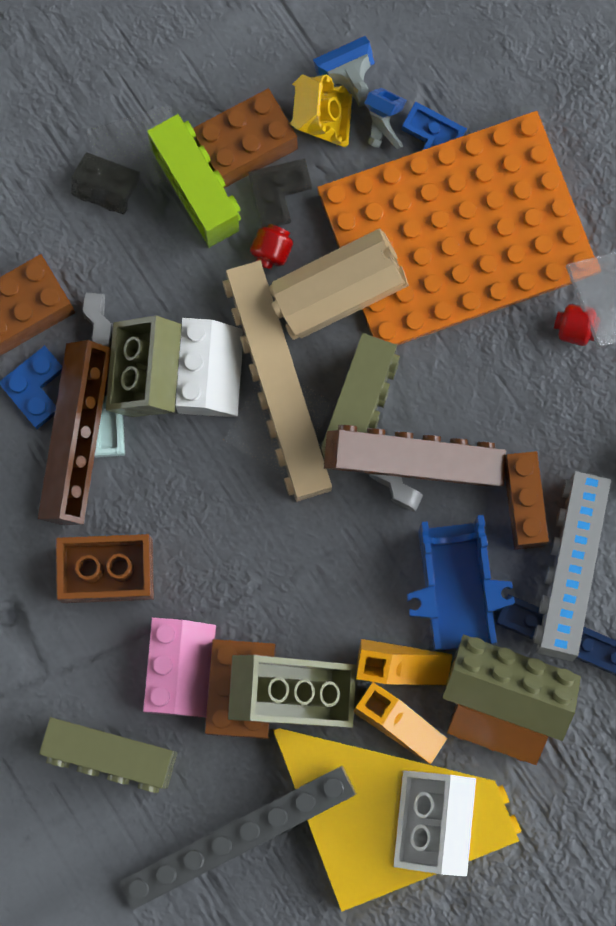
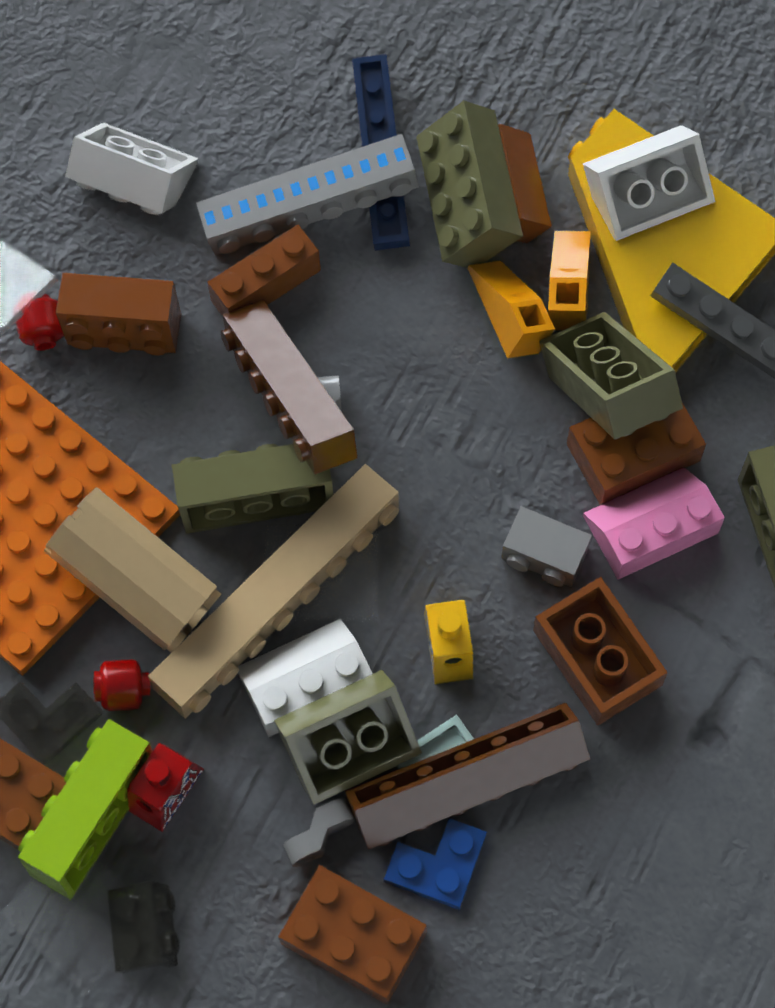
camera: 120 degrees left, 10 degrees down
blue piece [407,515,515,651] -> none
none -> dark orange brick [56,273,181,356]
none -> red torso [127,742,204,832]
none -> yellow torso [424,600,473,684]
none -> light grey brick [501,506,592,587]

